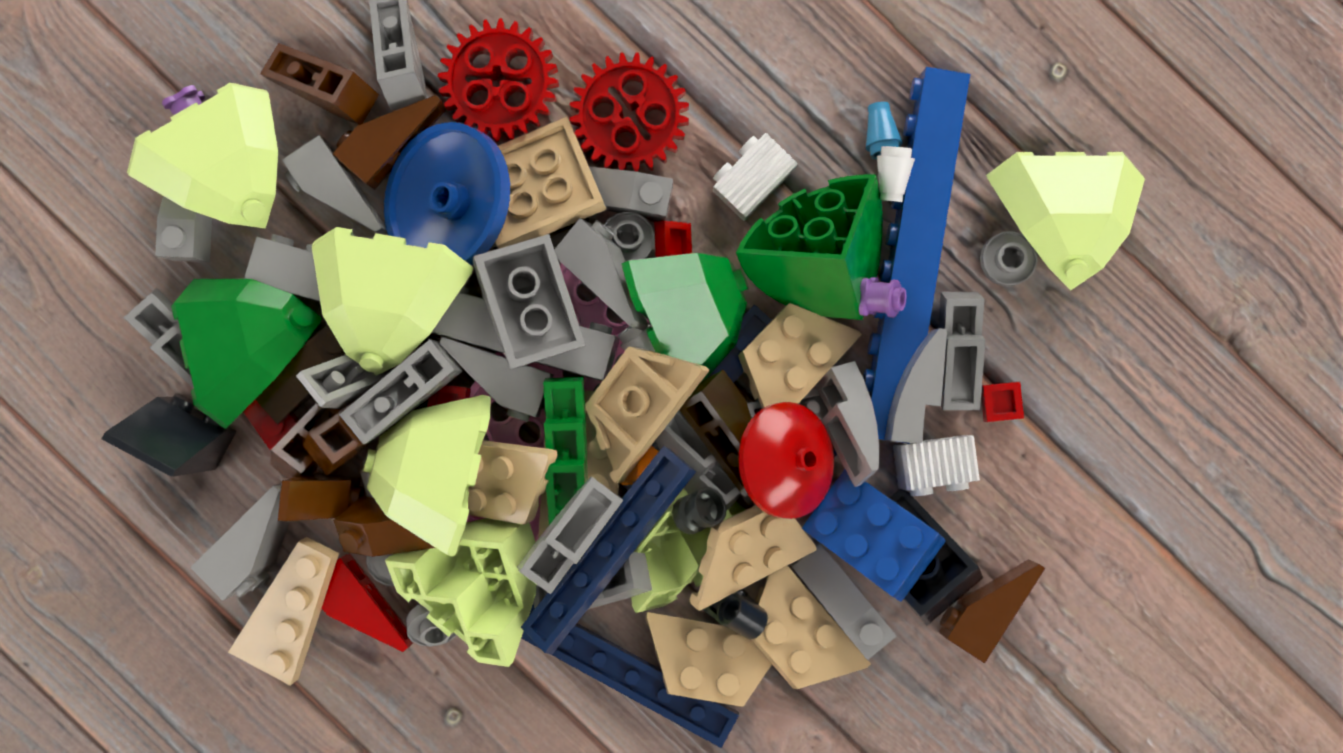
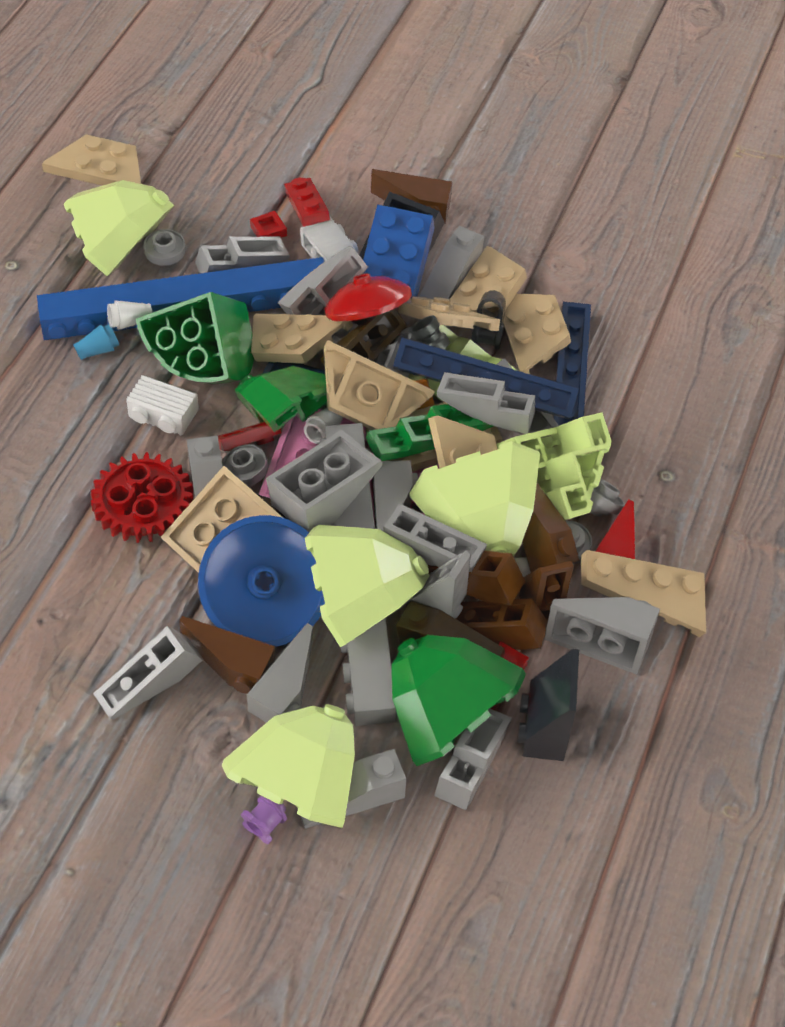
camera: 115 degrees left, 35 degrees down
reddish brown slope [260,43,379,125] -> none
red gear [437,18,559,142] -> none
light grey slope [554,218,648,331] -> none
medium lavender brick [859,277,907,318] -> none
light grey slope [885,328,947,444] -> none
none -> tan wing [42,135,141,186]
none -> red plate [284,177,330,227]

